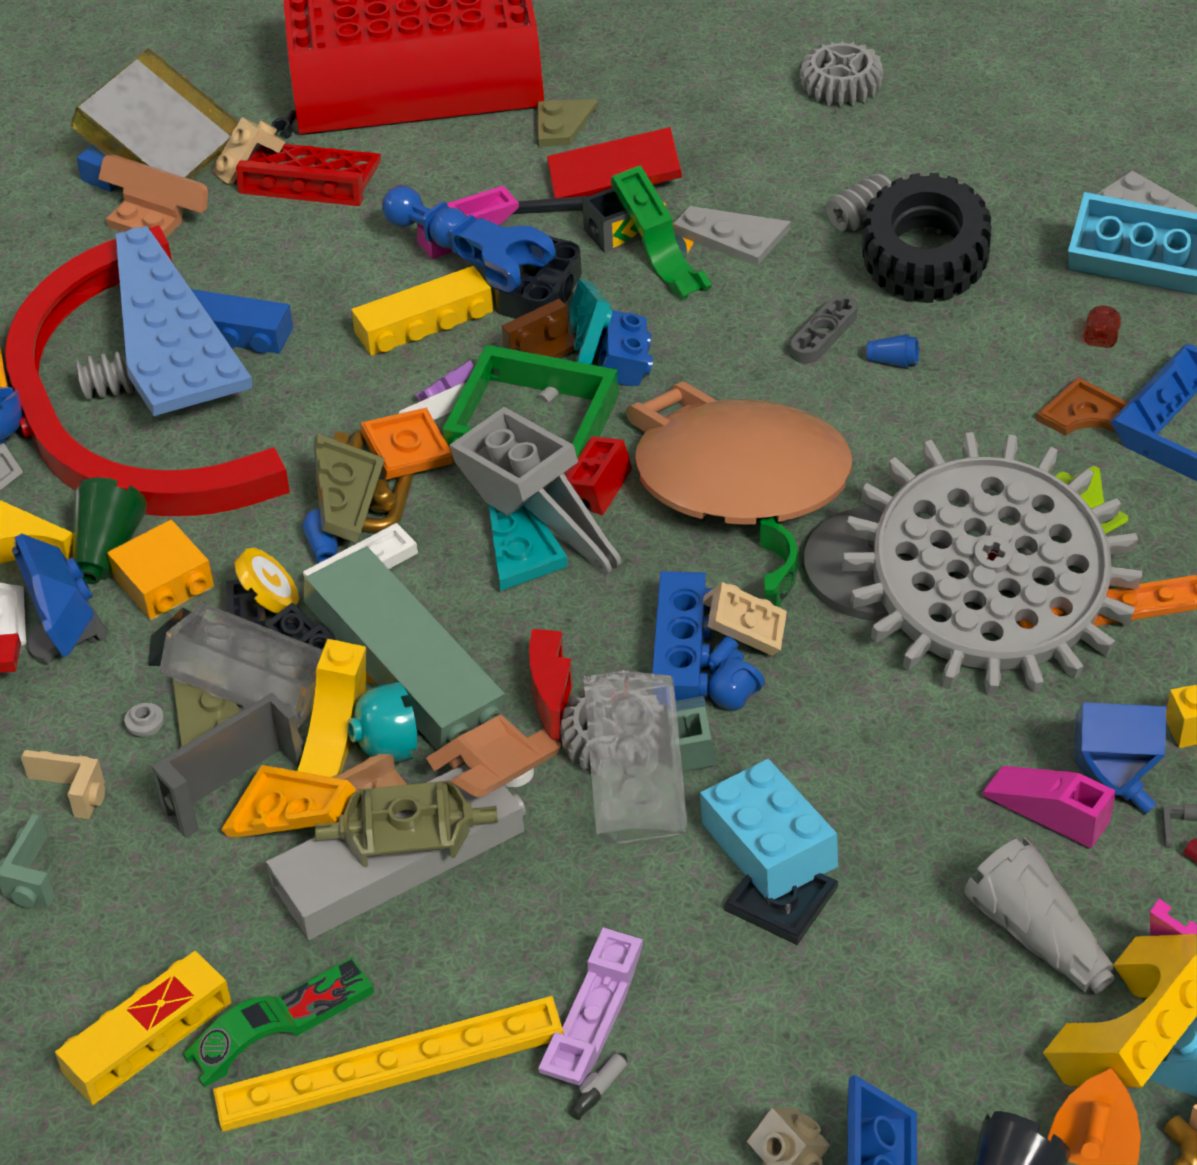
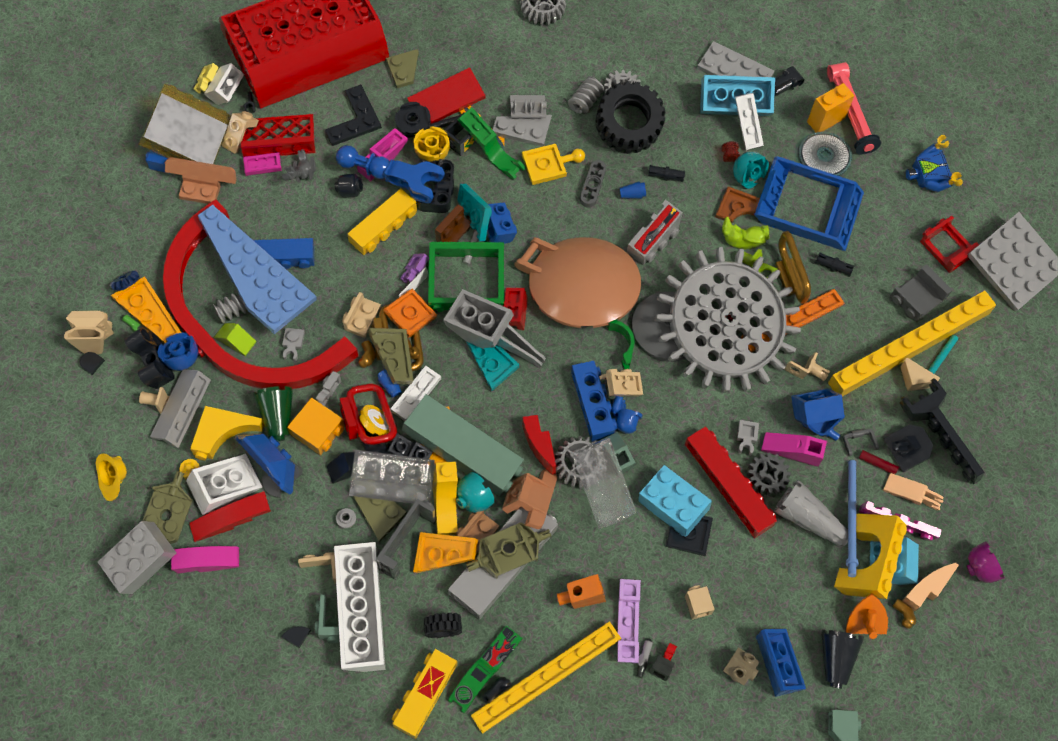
camera: 25 degrees left, 20 degrees up
none -> light yellow plate [194,63,219,94]
none -> white brick [204,63,244,105]
none -> lime slope [214,323,256,356]
none -> dark pink plate [243,152,282,176]
none -> dark grey piece [282,150,316,182]
none -> light grey plate [282,328,305,361]
none -> light grey plate [316,371,341,406]
none -> black plate [325,85,382,146]
none -> white slope [334,542,386,672]
none -> black head [335,173,363,198]
none -> red bar [340,384,397,445]
none -> tan bracket [342,292,381,338]
none -> pearl gold arm [359,340,376,368]
none -> black plate [395,102,431,137]
none -> yellow cylinder [414,126,450,162]
none -> black tyre [423,613,462,638]
none -> black arm [482,677,511,703]
none -> light grey hinge [510,95,547,118]
none -> yellow plate [522,144,585,185]
none -> orange torso [557,574,606,609]
none -> wedge [627,199,683,265]
none -> black pin [648,165,685,182]
none -> pearl dark grey piece [650,643,677,681]
none -> red brick [684,426,777,539]
none -> tan brick [685,585,714,620]
none -> lime animal [722,217,770,250]
none -> teal cylinder [733,152,769,189]
none -> white plate [735,93,764,150]
none -> light grey plate [737,420,759,456]
none -> dark grey gear [747,452,791,496]
none -> pearl gold bar [775,231,811,304]
none -> tan bracket [784,352,830,381]
none -> medium blue bar [846,460,858,577]

